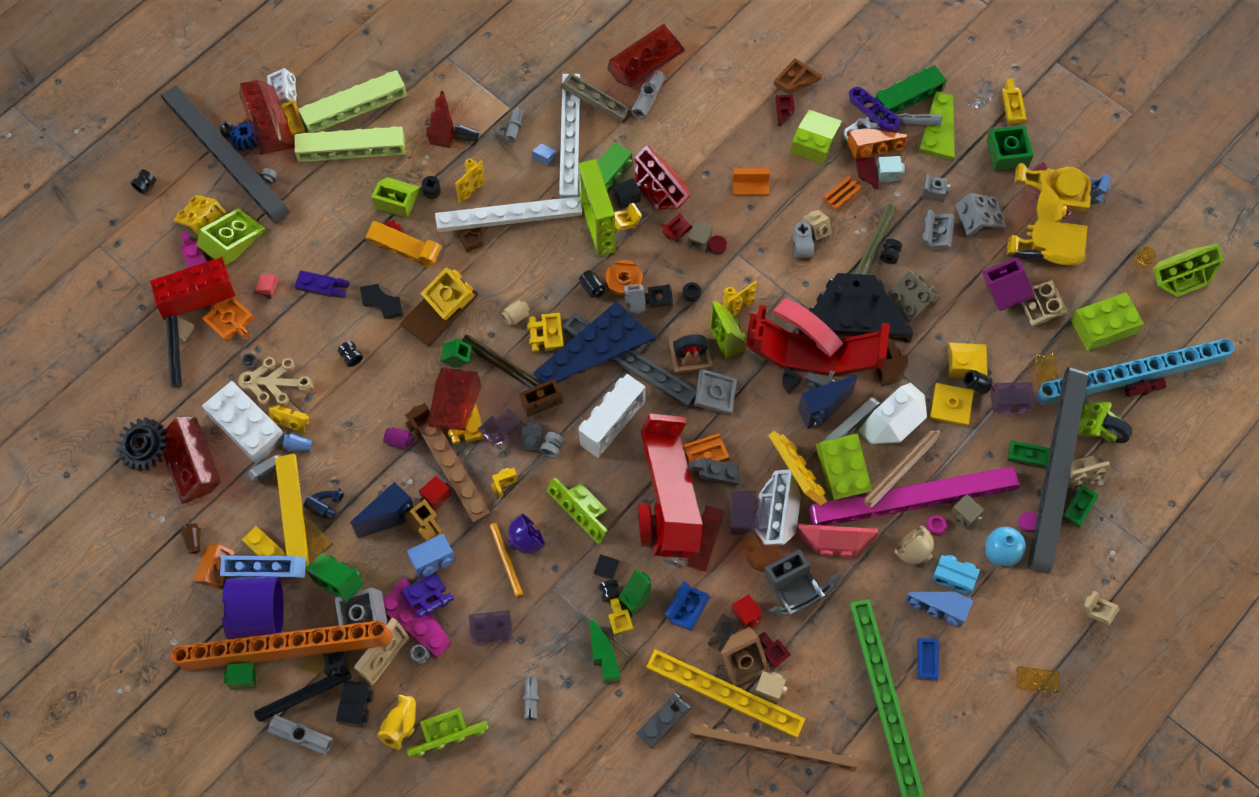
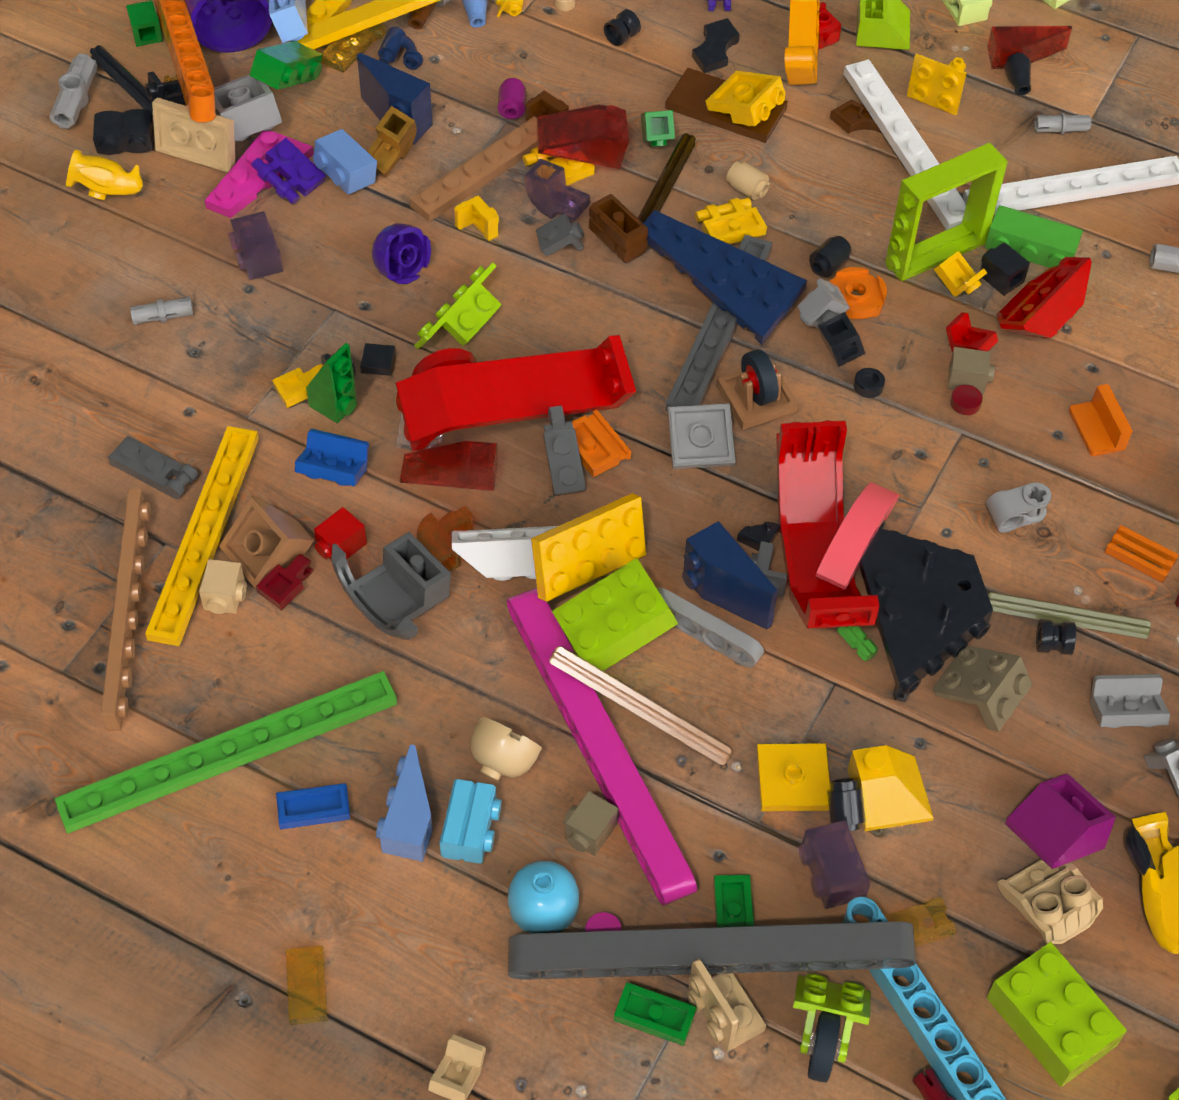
camera: 75 degrees right, 10 degrees down
lime bracket [407,708,488,757] -> none
light grey plate [410,644,430,664] -> none
red brick [419,476,451,510] -> none
black wheel [422,176,441,199] -> none
light orange bar [489,523,523,597] -> none
medium blue slope [532,144,557,165] -> none
light grey wheel [540,432,565,458] -> none
dark tan tile [561,72,631,123] -> none
white brick [579,374,645,458] -> none
green slope [589,620,620,684] -> none
clear smoke plate [708,613,741,652] -> none
lime slope [709,300,747,359] -> none
yellow hinge [723,280,758,317] -> none
clear purple brick [731,490,760,535] -> none
coral wedge [796,524,878,559] -> none
tan bracket [803,210,832,240] -> none
white wedge [858,383,927,445] -> none
reddish brown brick [876,340,908,387] -> none
dark pink tile [926,515,947,536] -> none

